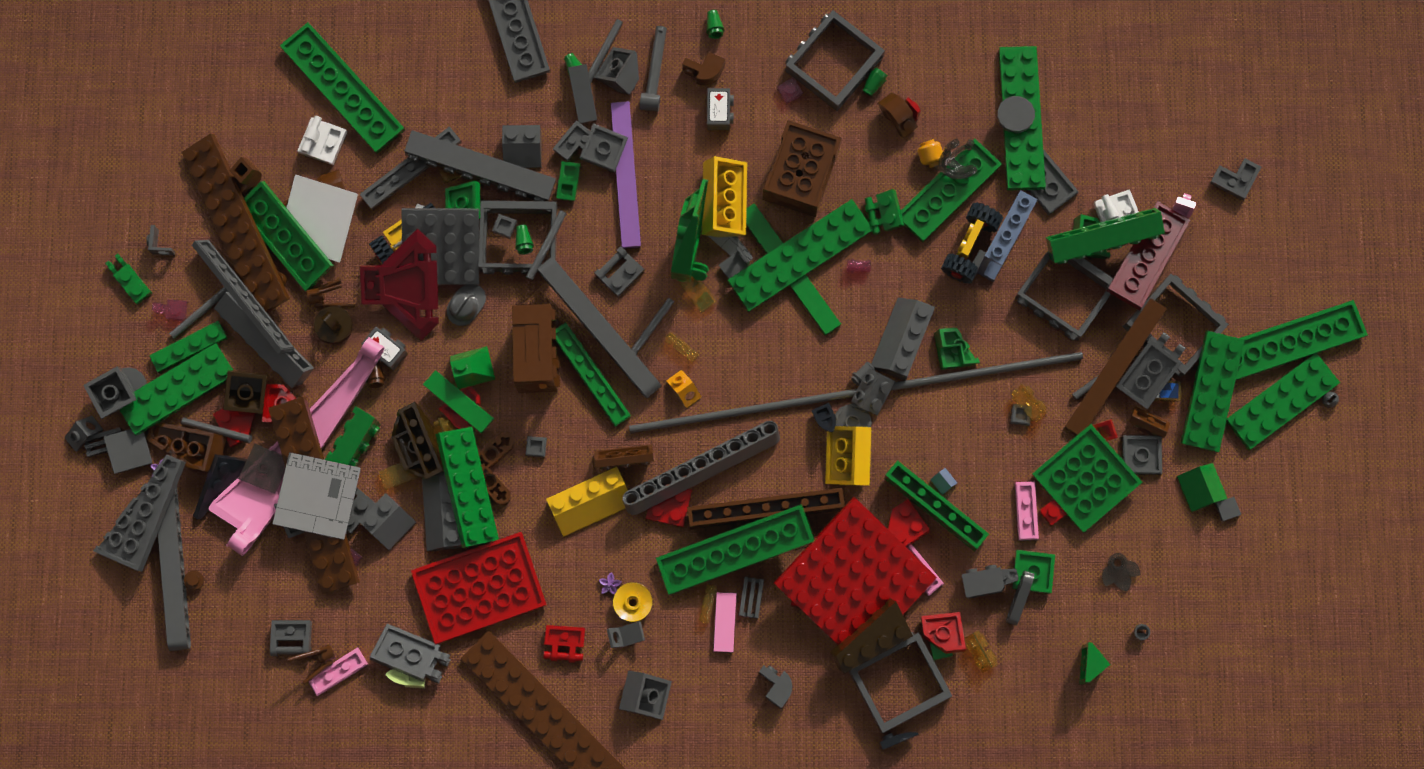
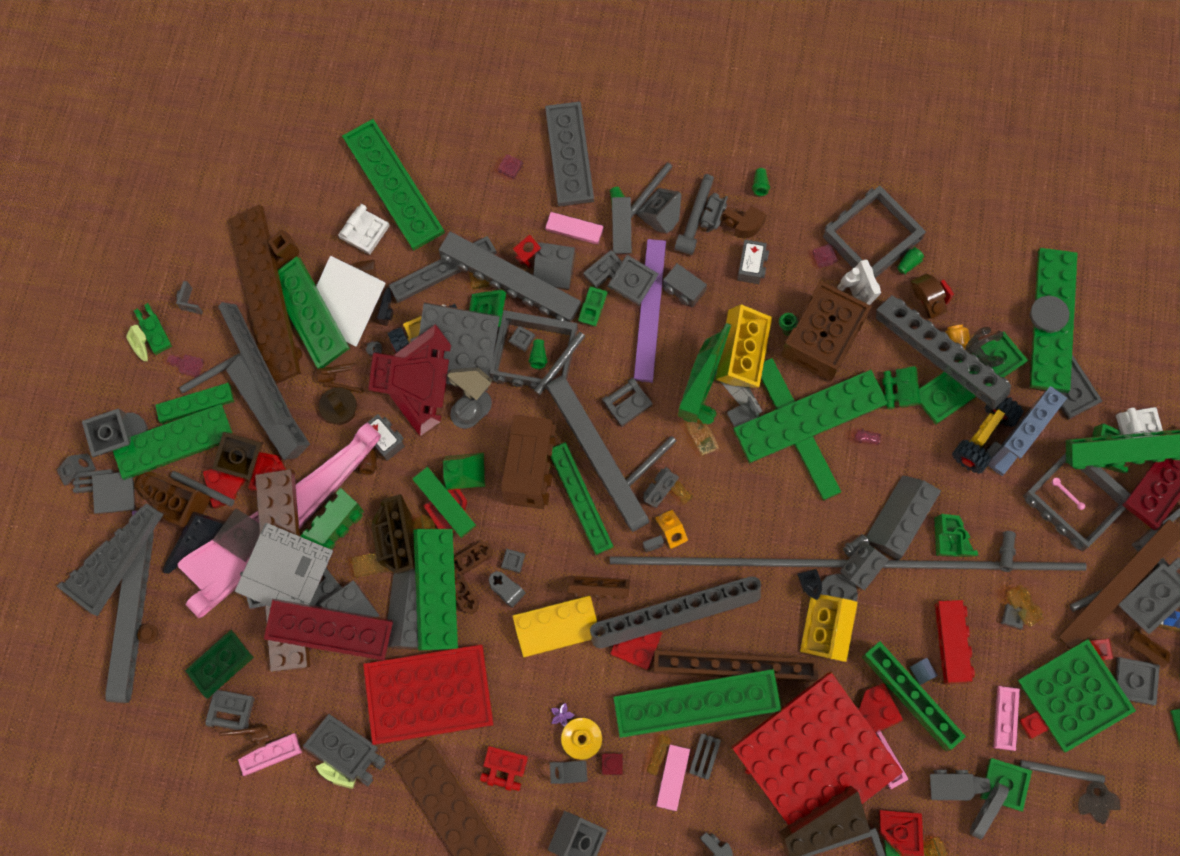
camera: 15 degrees right, 5 degrees down
none -> yellowish green plate [126,325,148,361]
none -> dark green plate [185,630,254,699]
none -> dark red plate [264,598,393,661]
none -> dark grey hinge [366,341,382,356]
none -> black plate [377,287,393,326]
none -> dark tan slope [447,367,493,400]
none -> dark grey piece [489,571,526,608]
none -> clear pink plate [498,154,523,179]
none -> red bracket [513,235,541,268]
none -> bright pink tile [545,212,603,245]
none -> dark red plate [602,754,623,775]
none -> dark grey hinge [642,466,679,508]
none -> dark grey tile [643,536,664,553]
none -> dark grey brick [663,263,707,308]
none -> dark grey hinge [700,193,728,233]
none -> green cone [779,313,798,336]
none -> white plate [838,260,881,305]
none -> dark grey brick [876,295,1011,410]
none -> red brick [934,600,975,685]
none -> dark grey pin [999,531,1016,572]
none -> dark grey bar [1019,760,1105,783]
none -> bright pink hinge [1052,478,1085,510]

